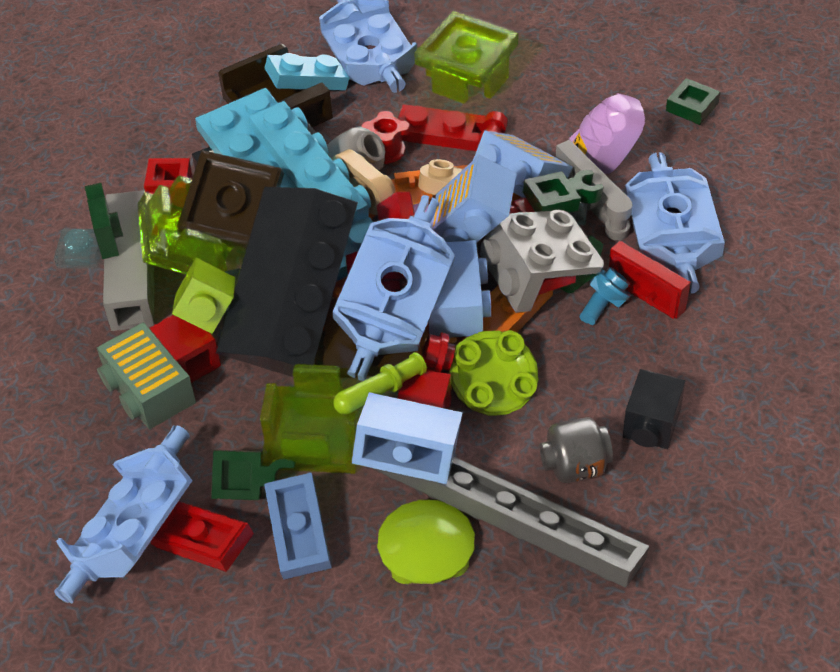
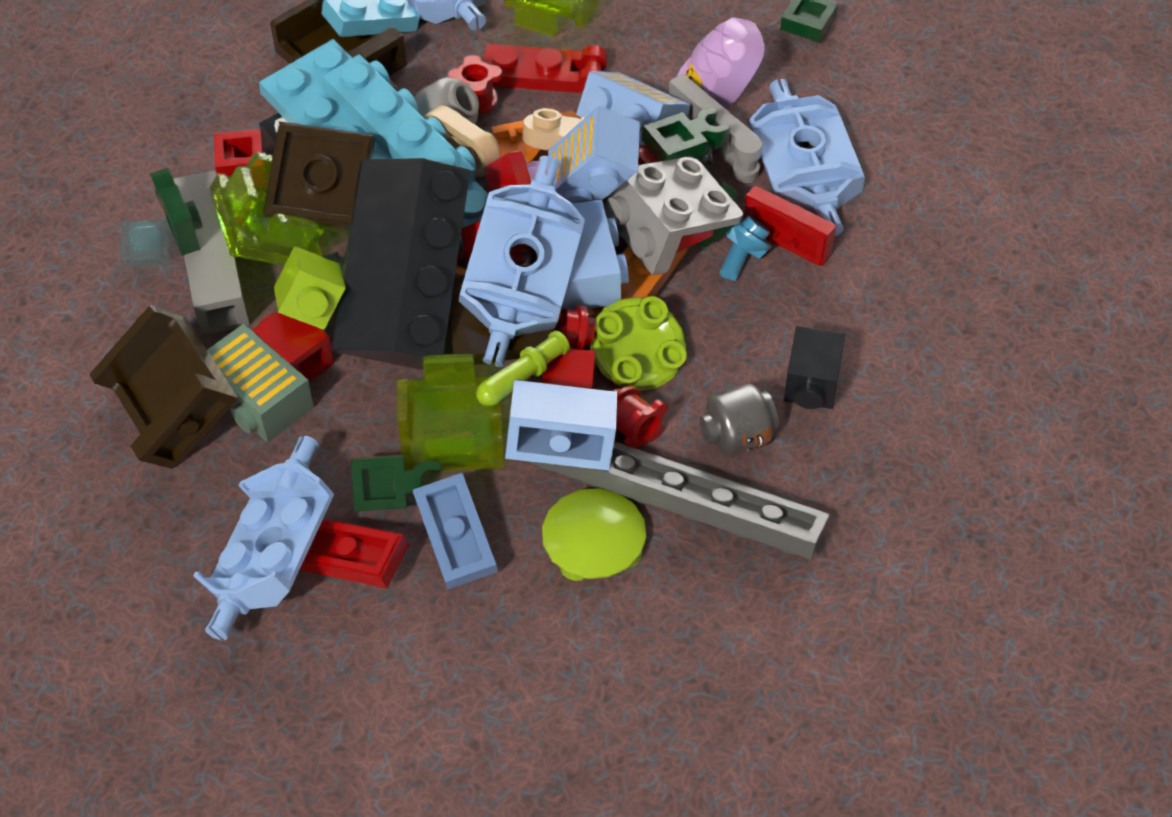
camera: 10 degrees left, 5 degrees up
none -> dark brown panel [90,305,239,469]
none -> red brick [613,385,668,449]

